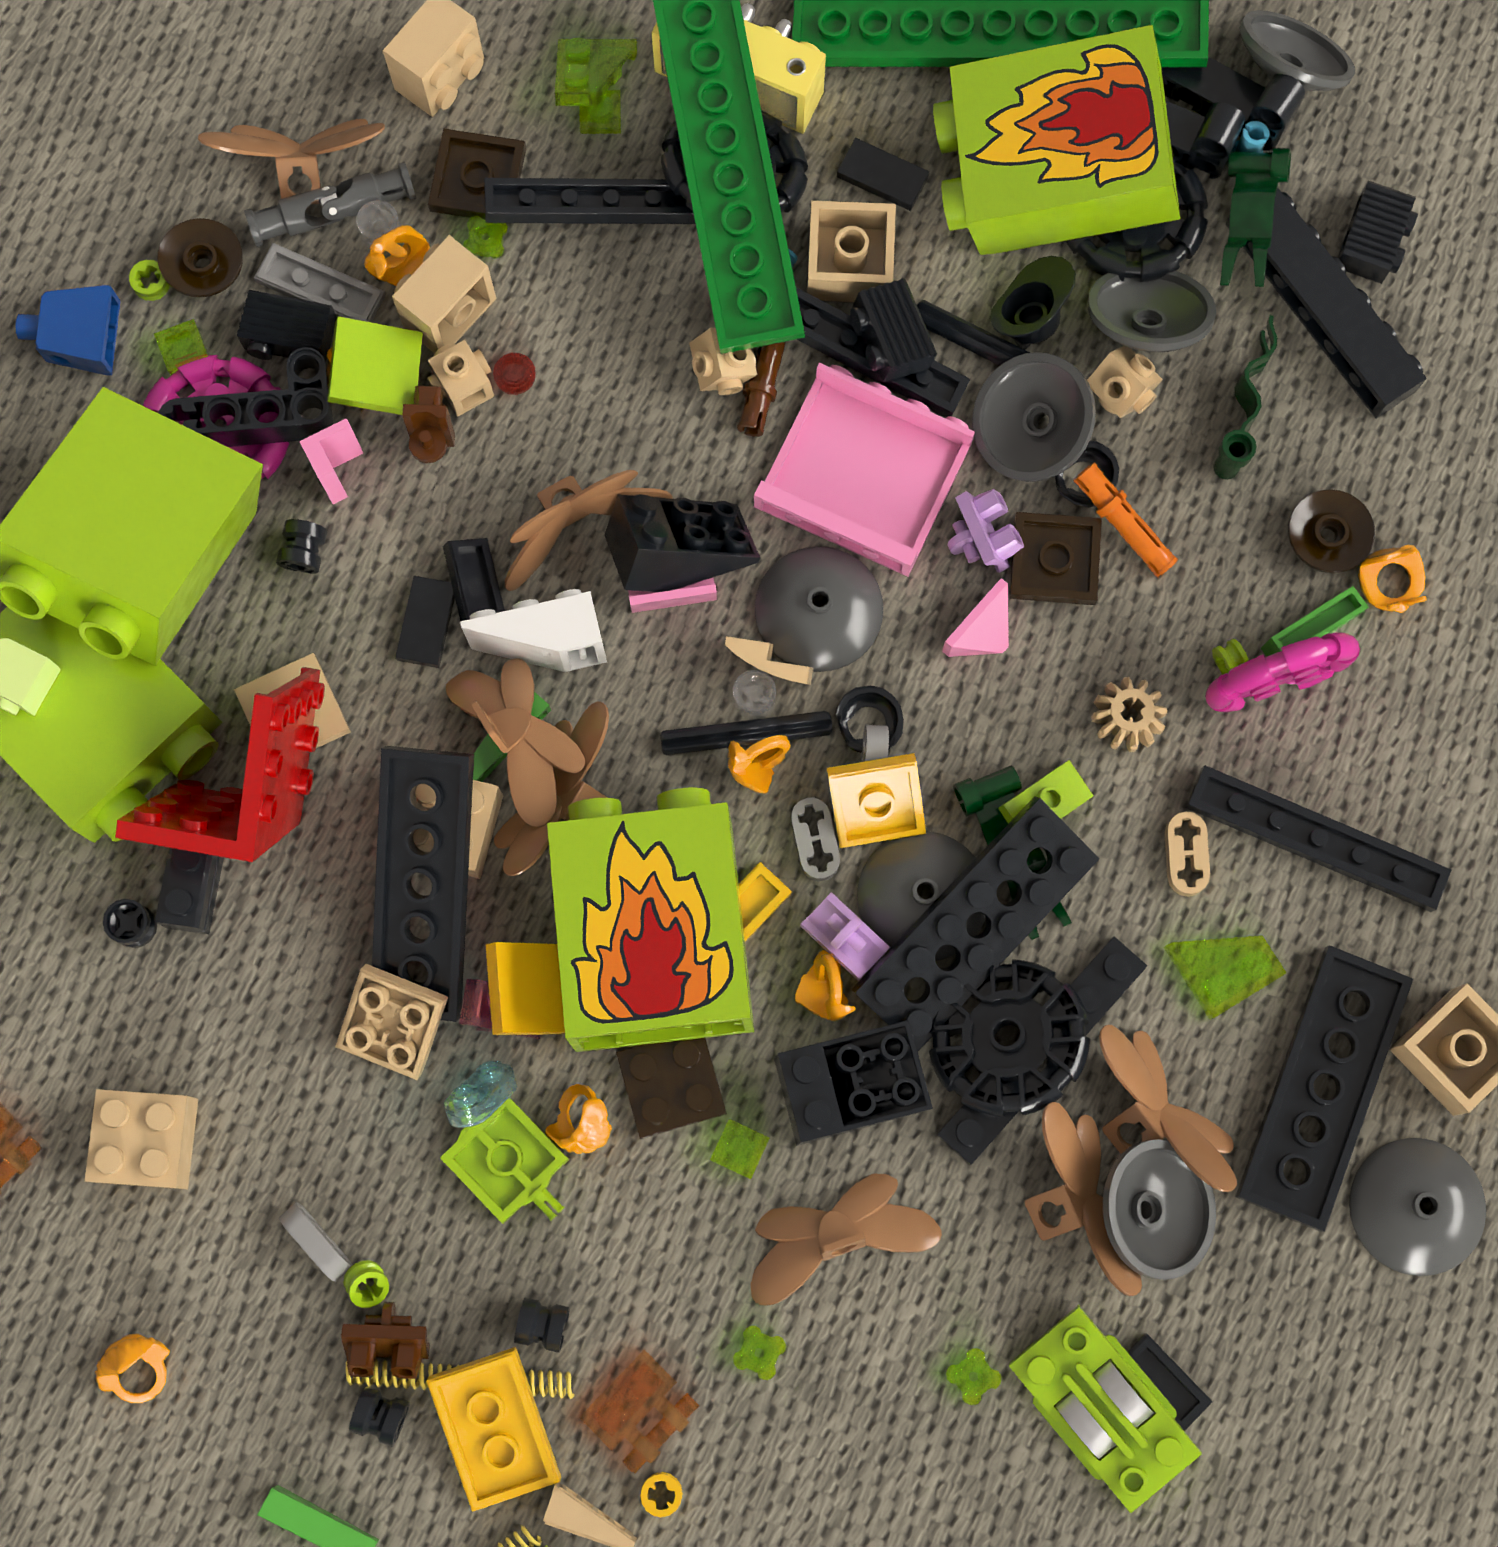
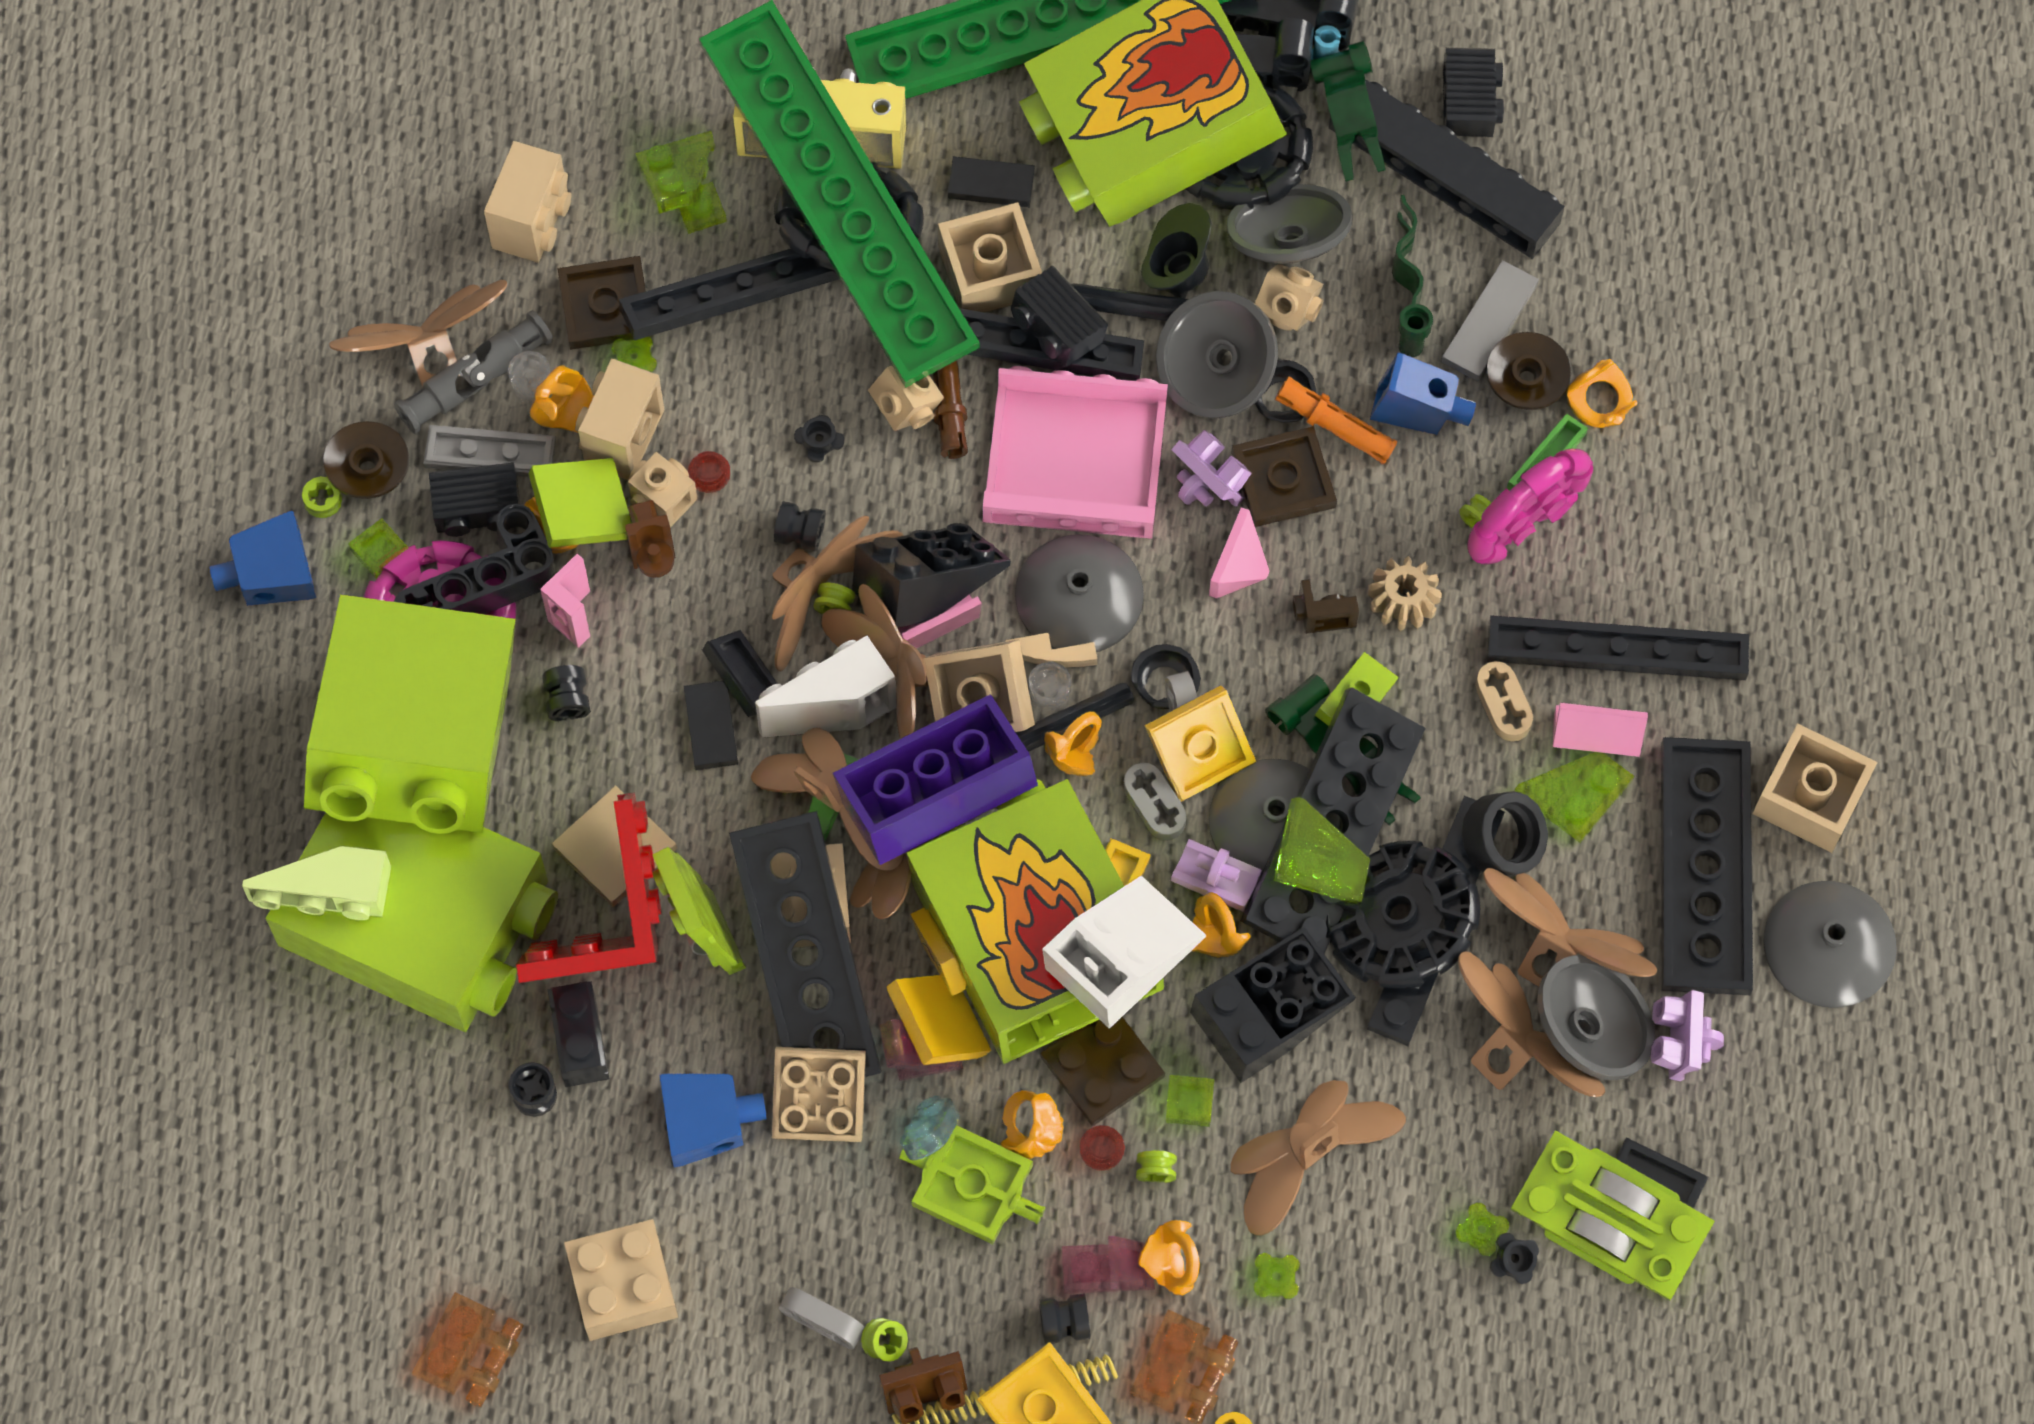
camera: 20 degrees left, 10 degrees down
none -> lime piece [652,847,746,975]
none -> blue torso [659,1074,767,1167]
none -> black wheel [774,501,826,551]
none -> black plate [794,415,845,462]
none -> lime bush [813,582,856,614]
none -> medium nougat piece [822,584,929,739]
none -> dark purple brick [833,694,1038,865]
none -> yellow tile [910,908,967,996]
none -> tan brick [924,639,1035,732]
none -> white slope [1042,876,1206,1028]
none -> clear pink slope [1061,1236,1155,1294]
none -> clear red plate [1080,1125,1125,1171]
none -> lime bush [1136,1150,1177,1183]
none -> light orange piece [1138,1220,1199,1296]
none -> clear neon green wing [1274,797,1370,904]
none -> dark brown bracket [1293,579,1359,634]
none -> blue torso [1370,352,1476,435]
none -> light grey tile [1442,260,1539,381]
none -> black tyre [1462,791,1548,876]
none -> black plate [1490,1233,1539,1284]
none -> bright pink panel [1553,703,1648,757]
none -> lavender hips [1651,990,1724,1081]

